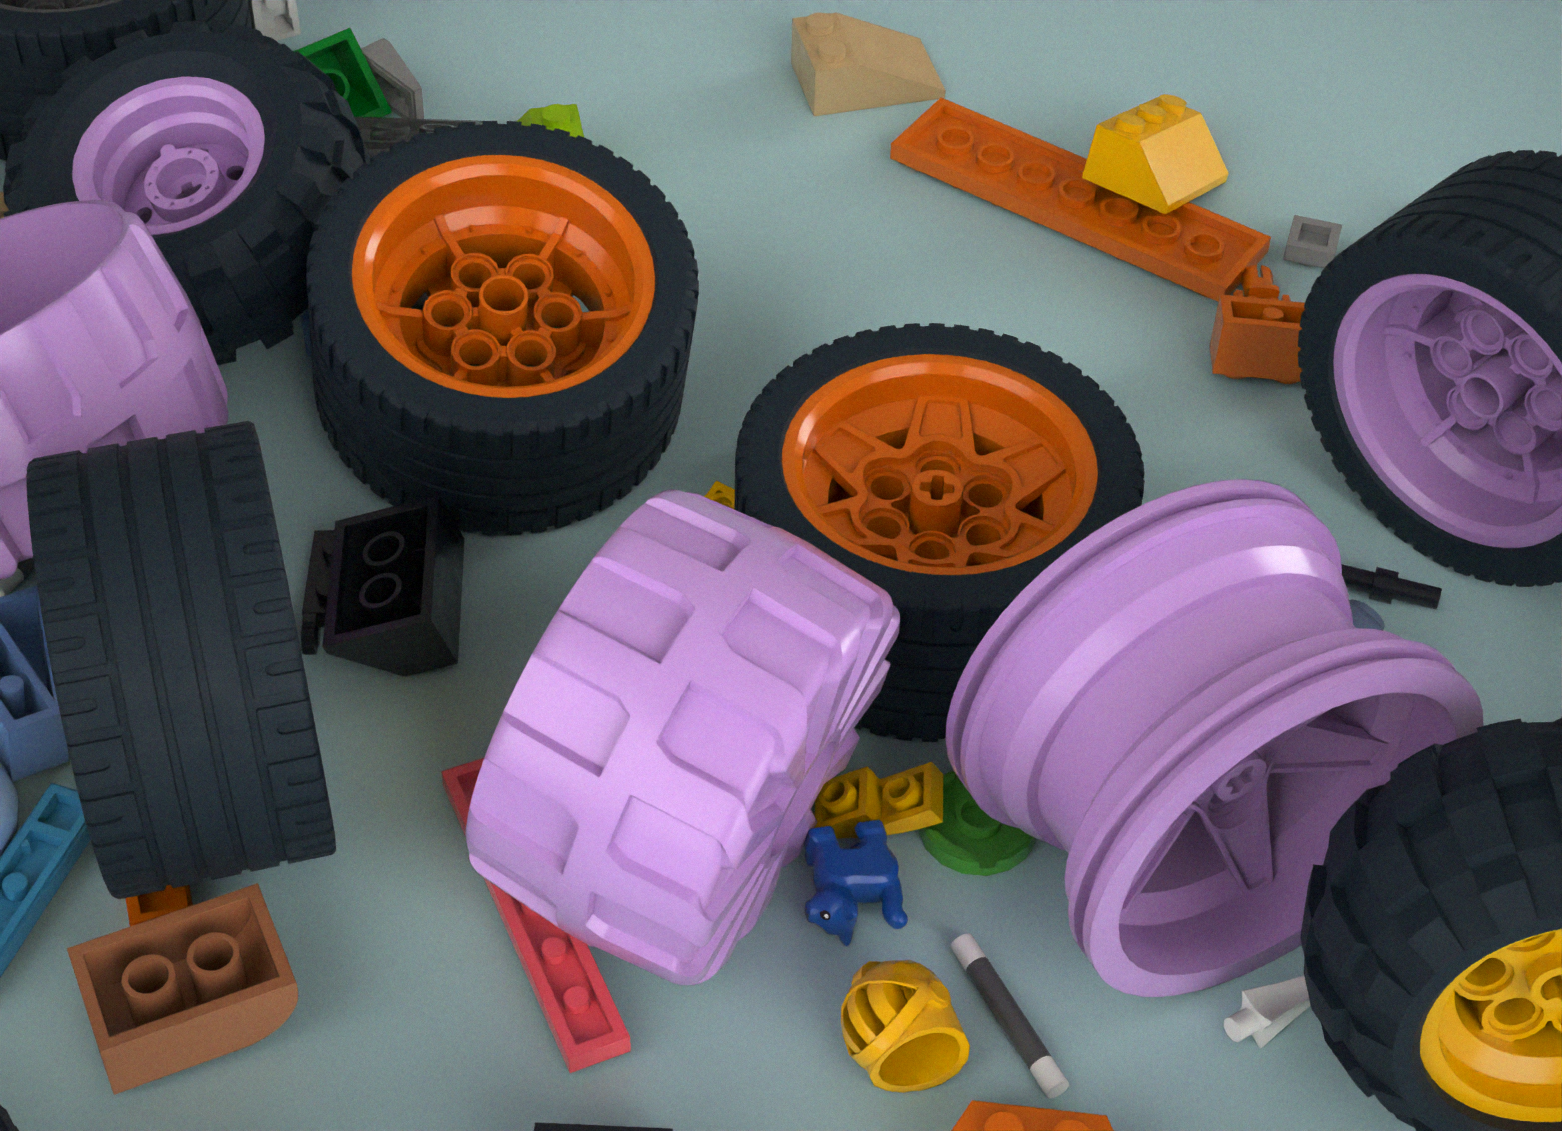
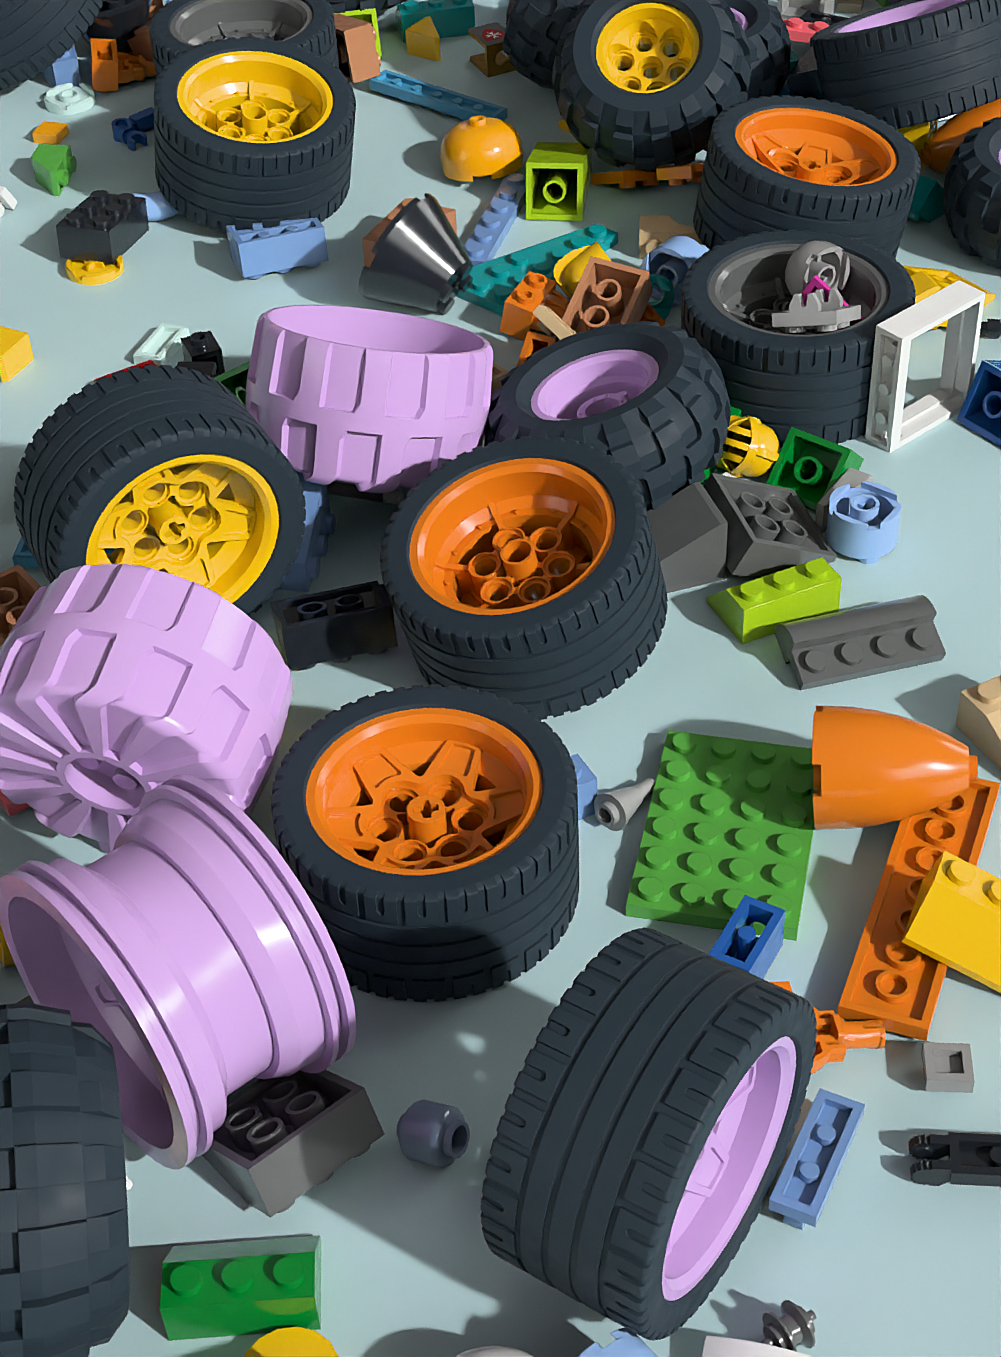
camera: 80 degrees right, 5 degrees down
none -> bright green plate [626,730,815,941]
none -> blue brick [709,895,786,979]
none -> dark grey brick [774,595,946,691]
none -> orange cylinder [812,706,978,830]
none -> light blue brick [826,482,901,564]

